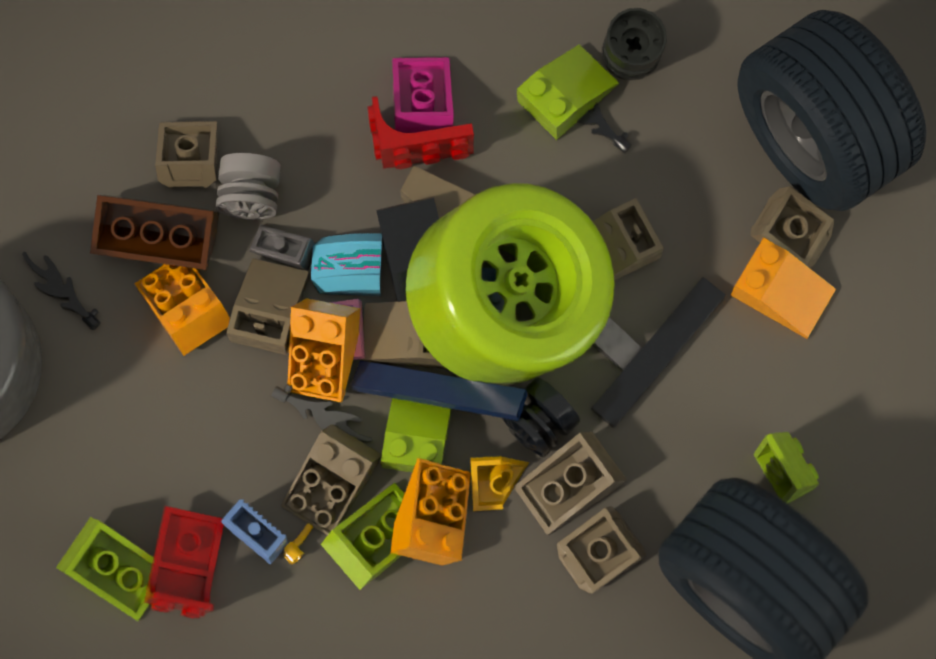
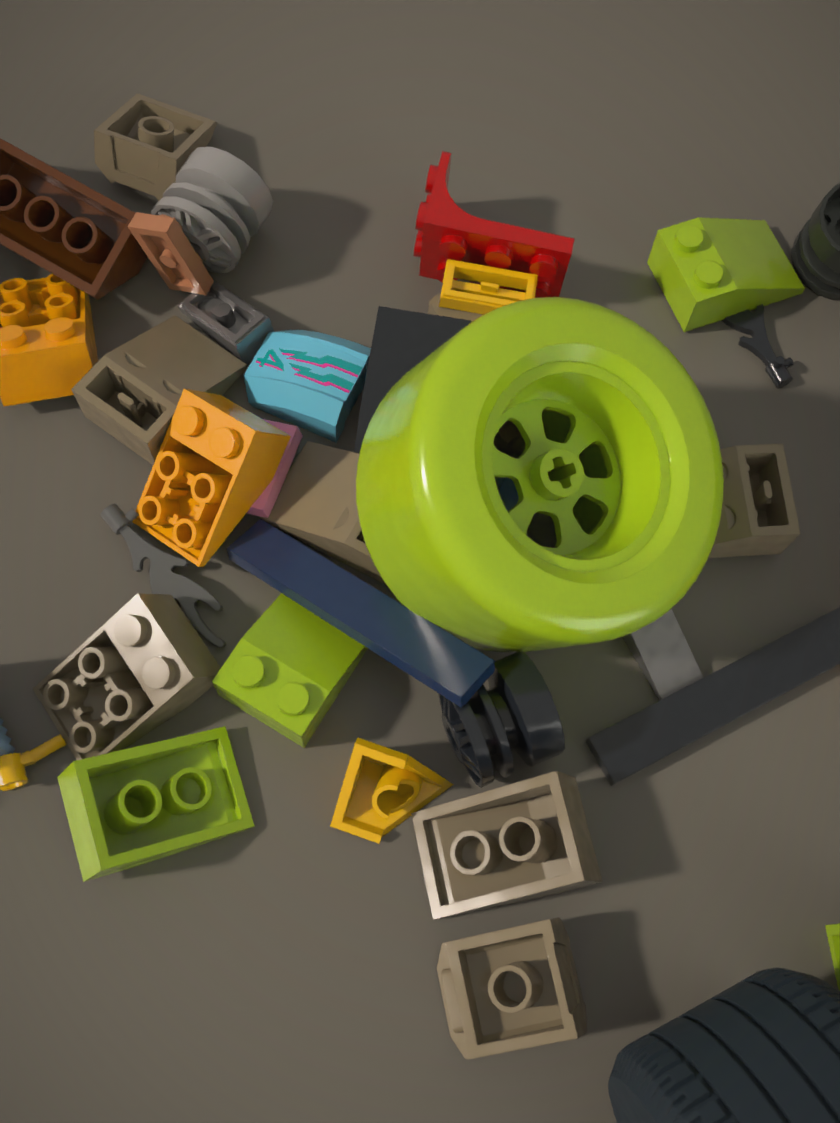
camera: 15 degrees right, 5 degrees down
light orange slope [391,458,471,566] -> none
dark pink slope [392,57,454,133] -> none
none -> nougat plate [128,212,214,295]
none -> yellow tile [439,259,538,315]

